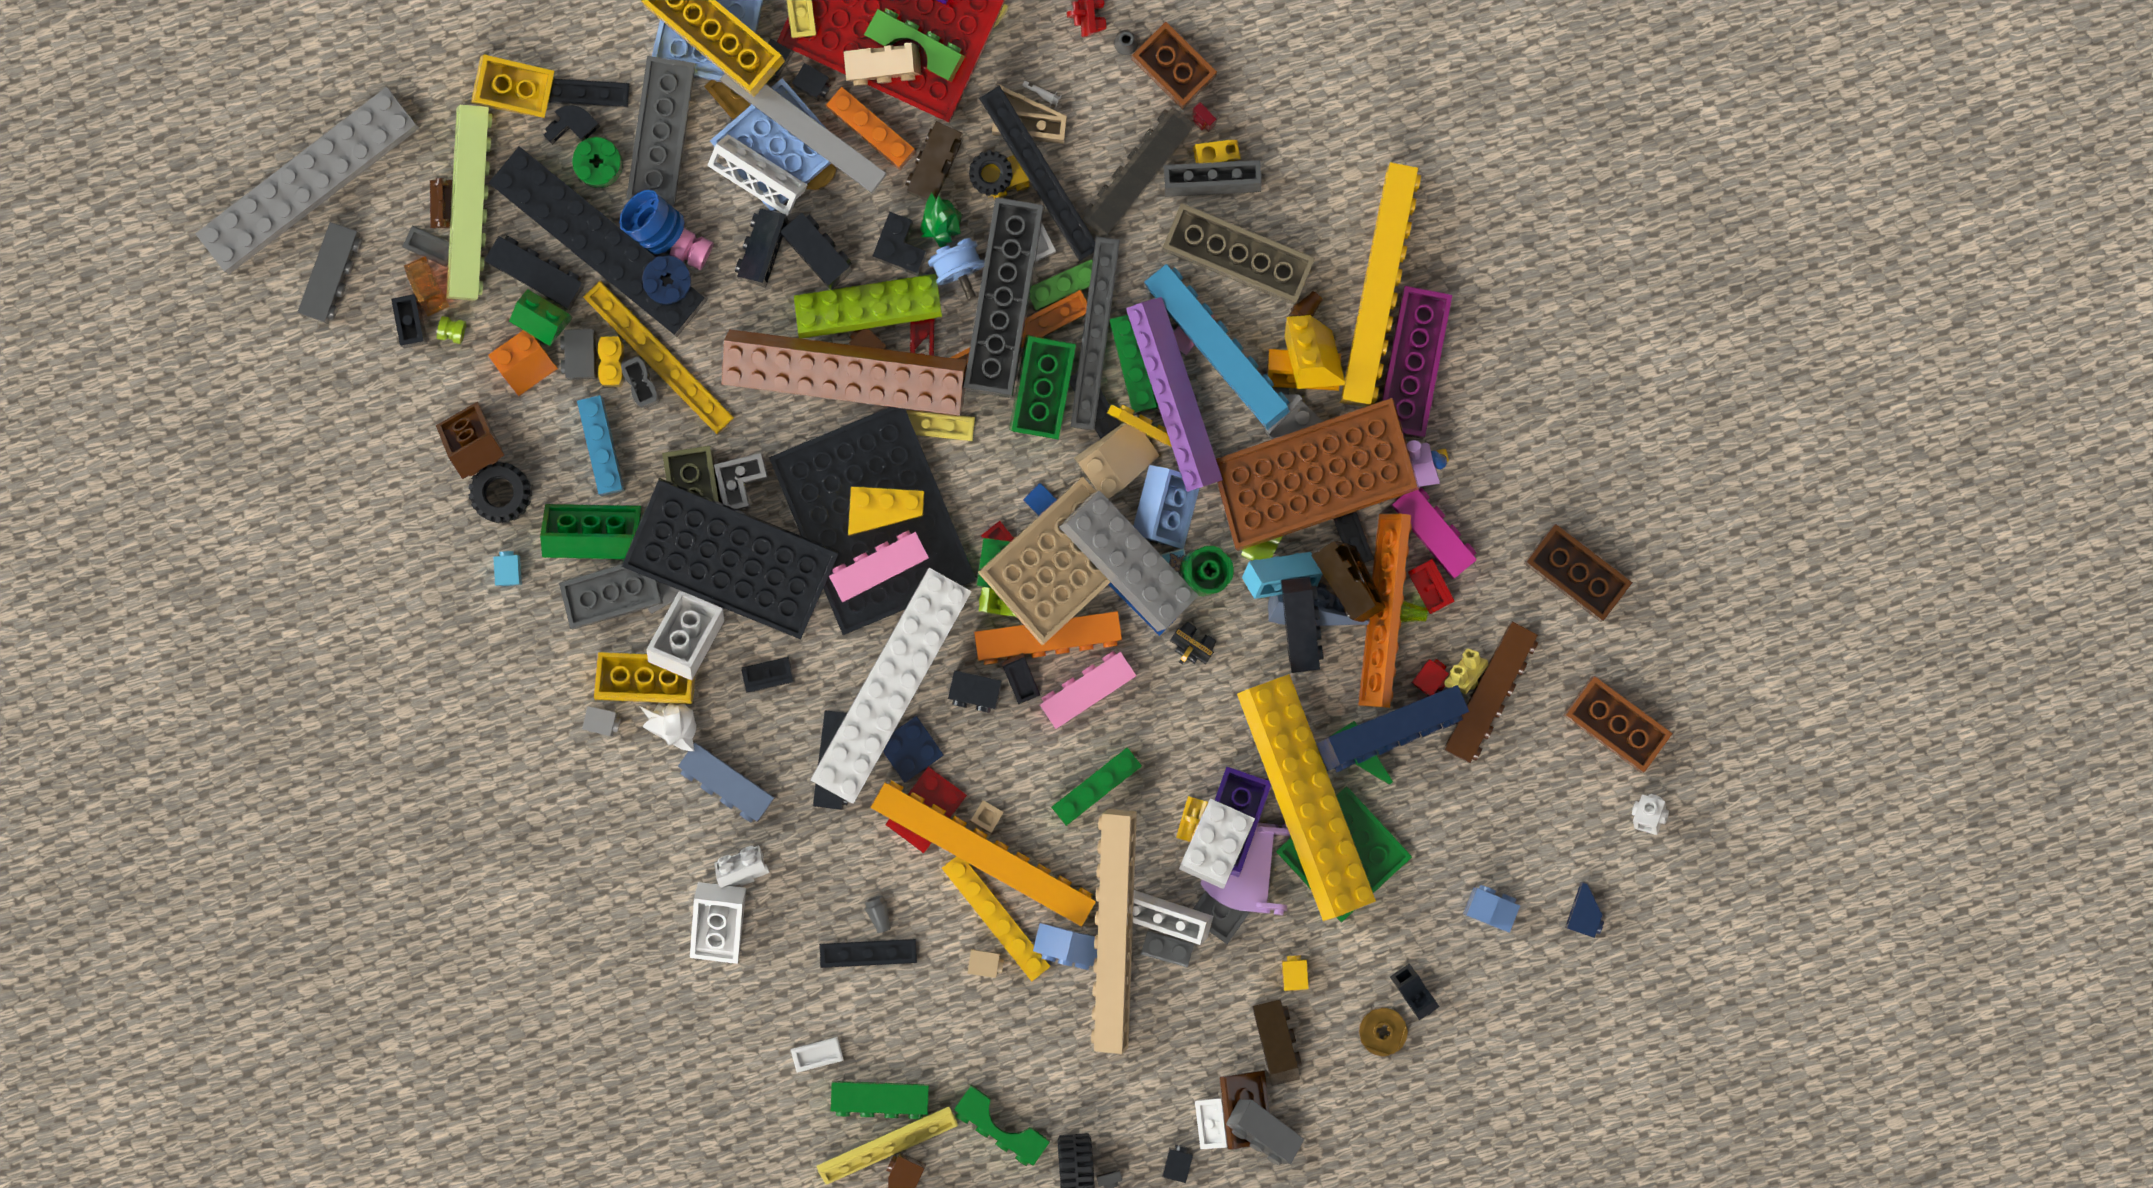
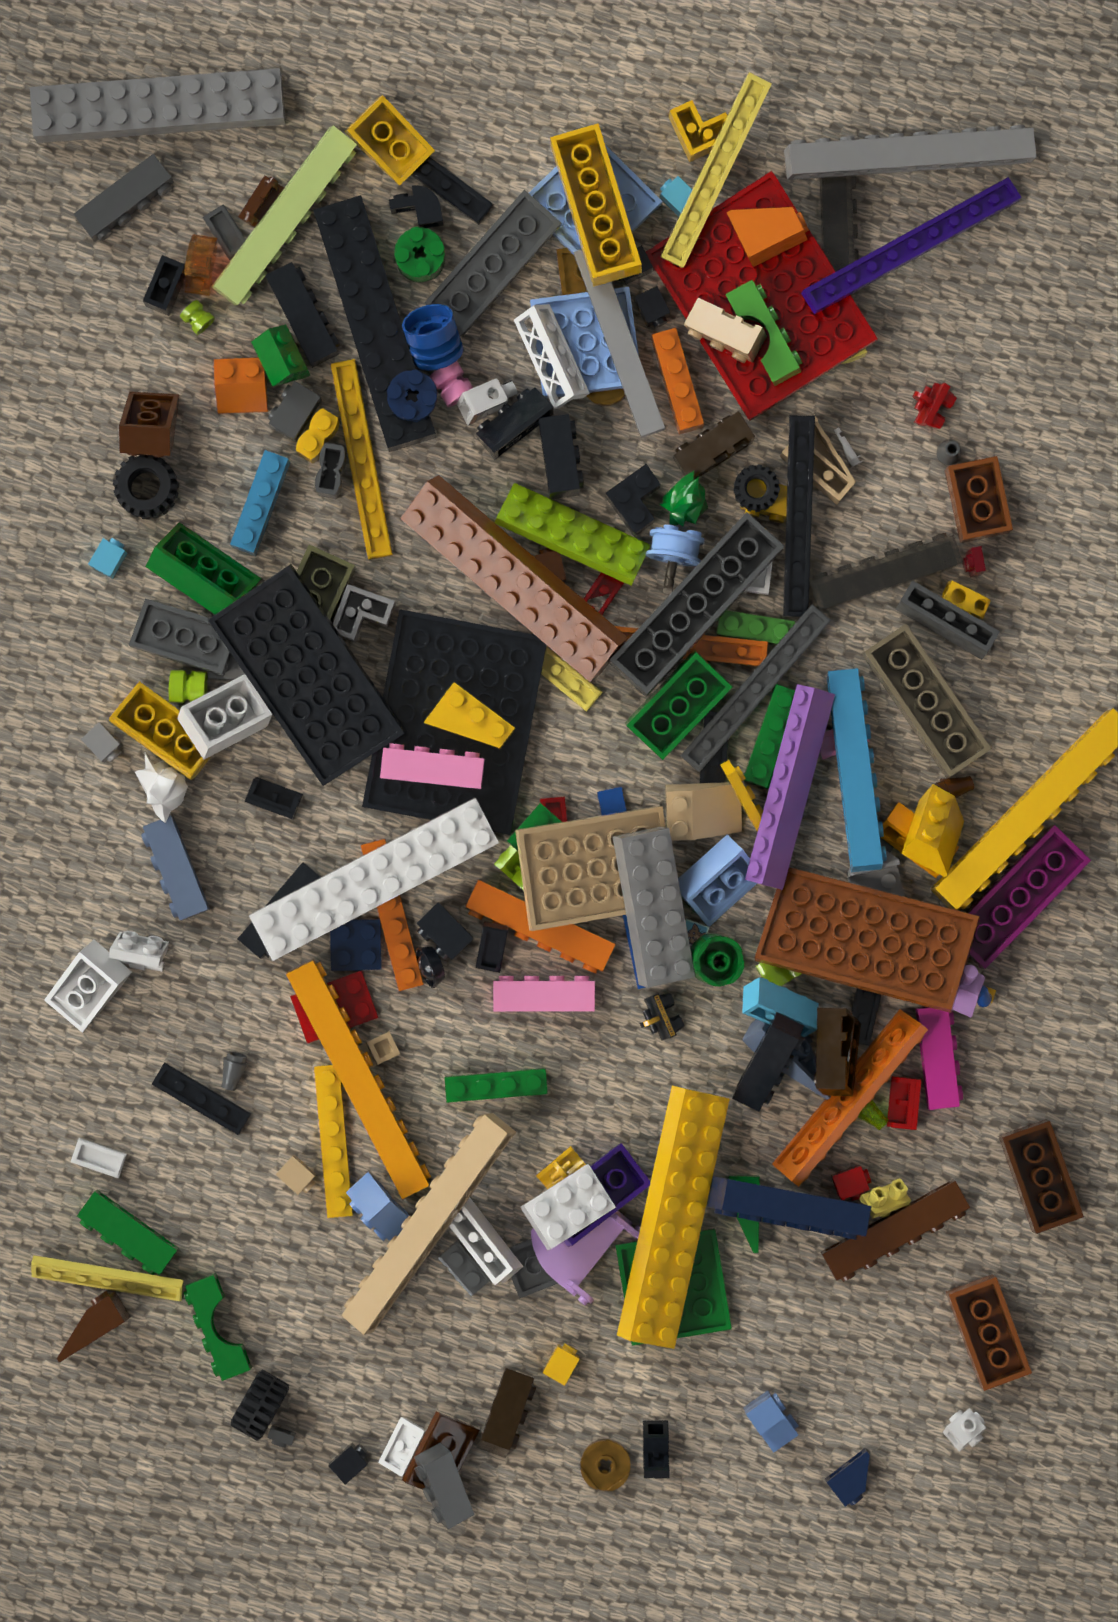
camera: 25 degrees right, 0 degrees up
none -> lime wheel [169,670,208,703]
none -> orange plate [361,839,424,991]
none -> black hat [416,947,445,988]
none -> white torso [457,379,517,426]

